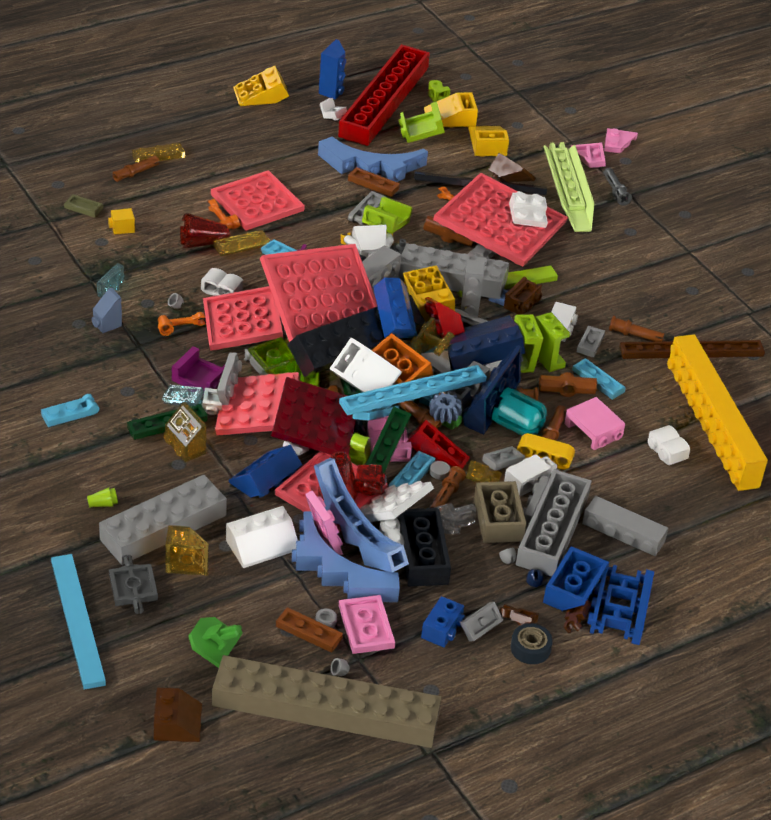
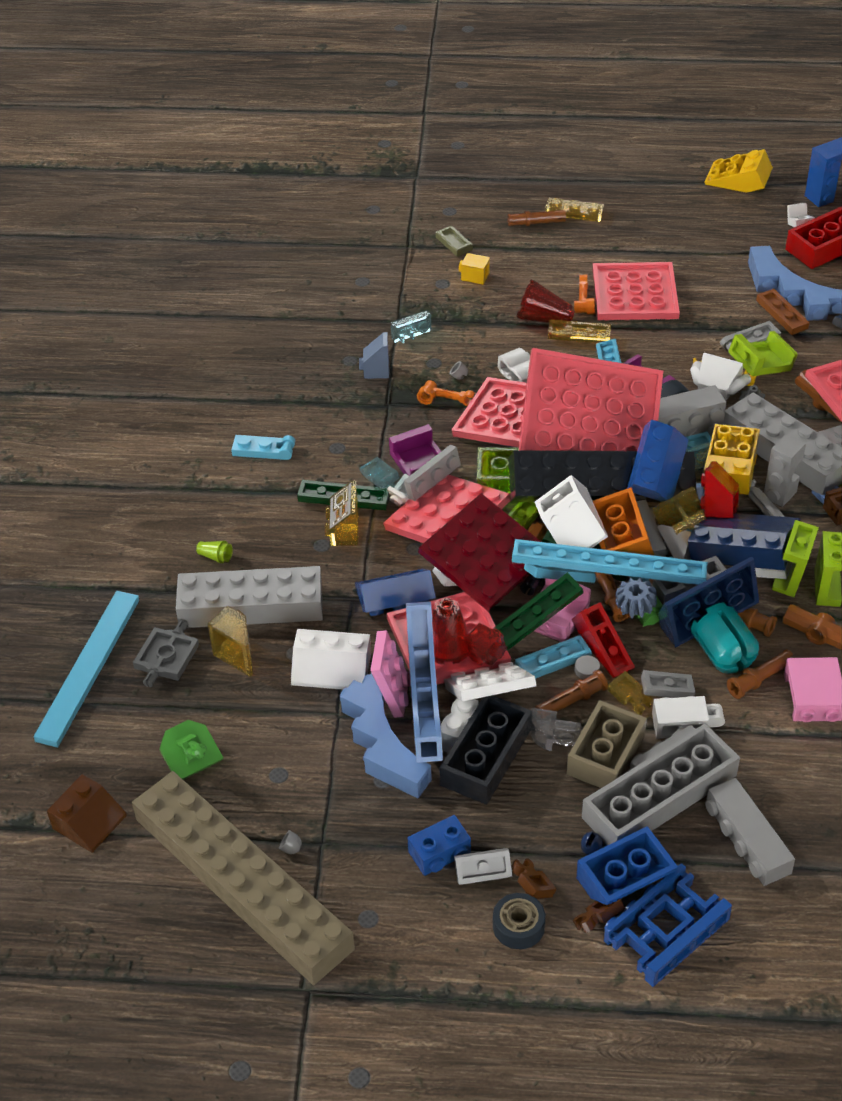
camera: 40 degrees right, 5 degrees up
dark orange plate [276,607,343,653] -> none
light grey tile [315,608,337,628] -> none
bright pink plate [339,595,395,654] -> none
lime leg [347,433,371,467] -> none
light grey hinge [499,548,517,564] -> none
yellow beam [517,433,575,470] -> none

